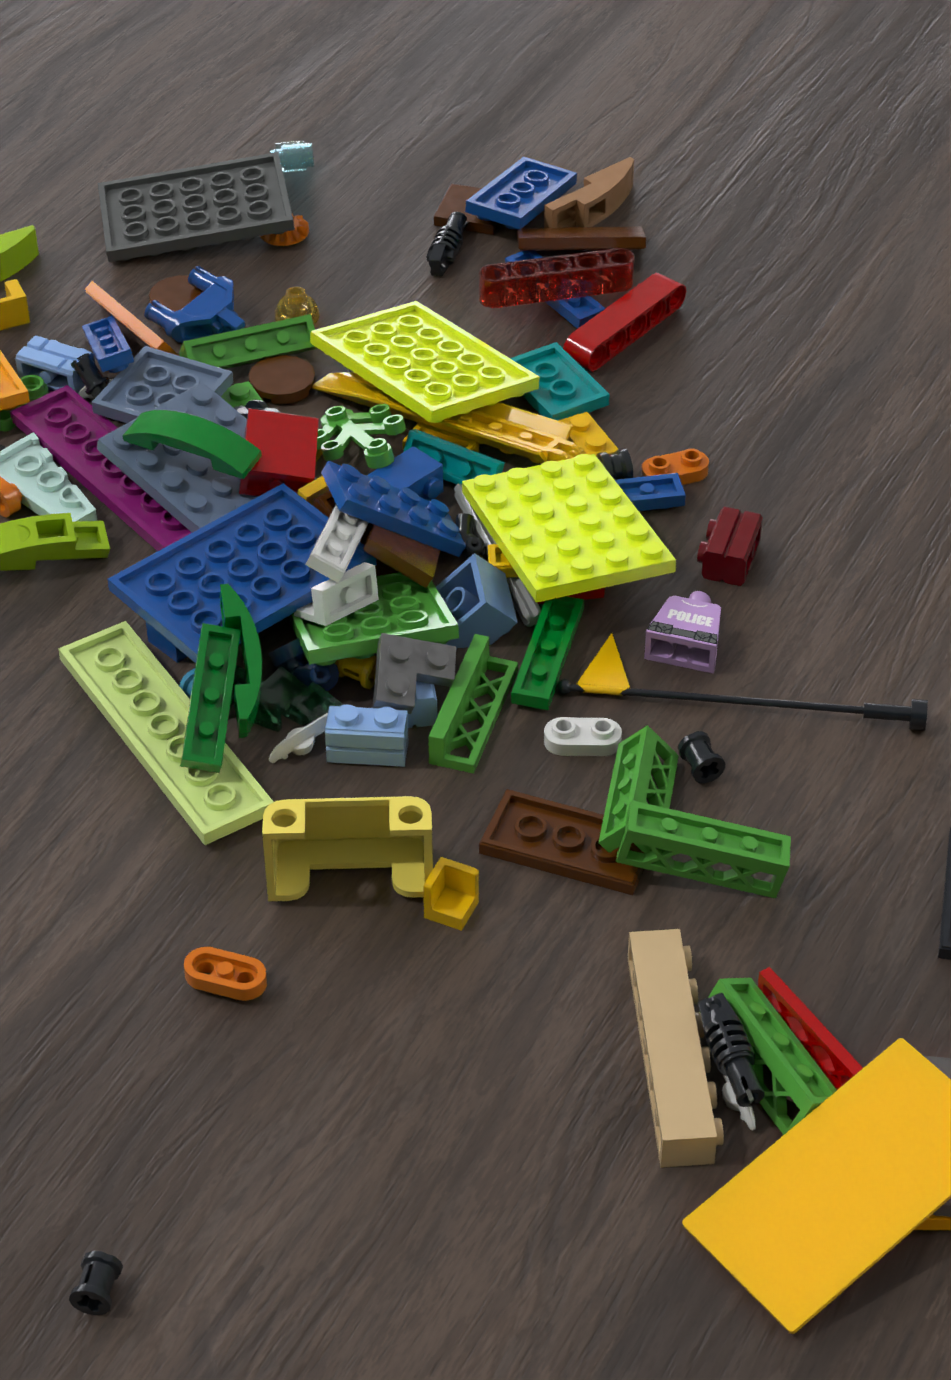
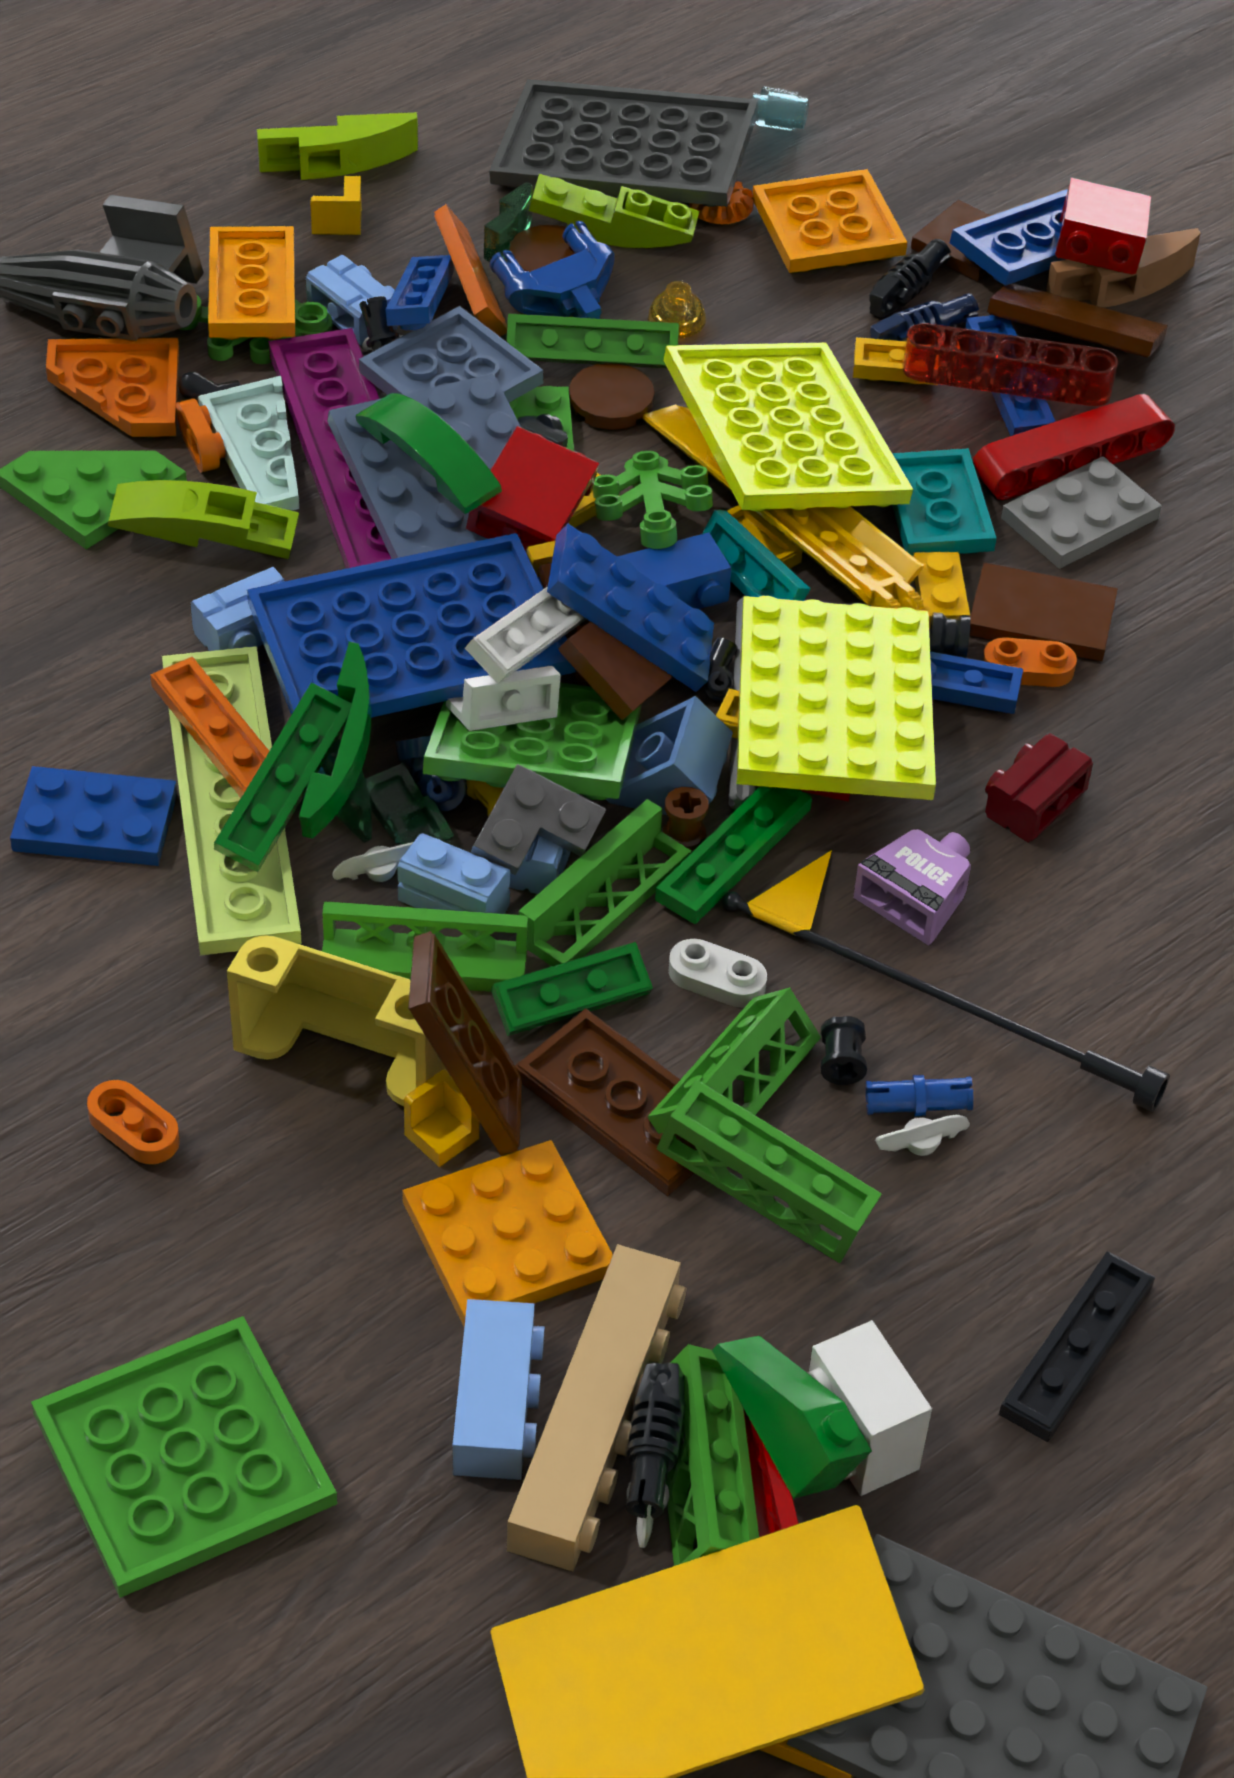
camera: 20 degrees right, 5 degrees up
none -> blue plate [10,766,178,866]
none -> bright green plate [31,1316,337,1598]
none -> orange tile [150,656,269,798]
none -> light blue brick [191,567,285,651]
none -> bright green fence [322,901,528,992]
none -> light orange plate [402,1140,613,1327]
none -> reddish brown tile [408,931,522,1156]
none -> light blue brick [453,1299,545,1480]
none -> clear green slope [484,182,533,262]
none -> green tile [491,942,653,1036]
none -> lime slope [528,174,699,248]
none -> reddish brown bush [663,787,709,851]
none -> green slope [712,1336,872,1499]
none -> light orange plate [752,169,907,273]
none -> white brick [807,1320,932,1496]
none -> yellow plate [853,337,941,385]
none -> blue pin [865,1074,973,1117]
none -> dark blue hinge [870,293,979,343]
none -> white piece [875,1115,970,1156]
none -> reddish brown tile [970,563,1118,662]
none -> light grey plate [1001,456,1162,569]
none -> panel [1055,178,1151,275]

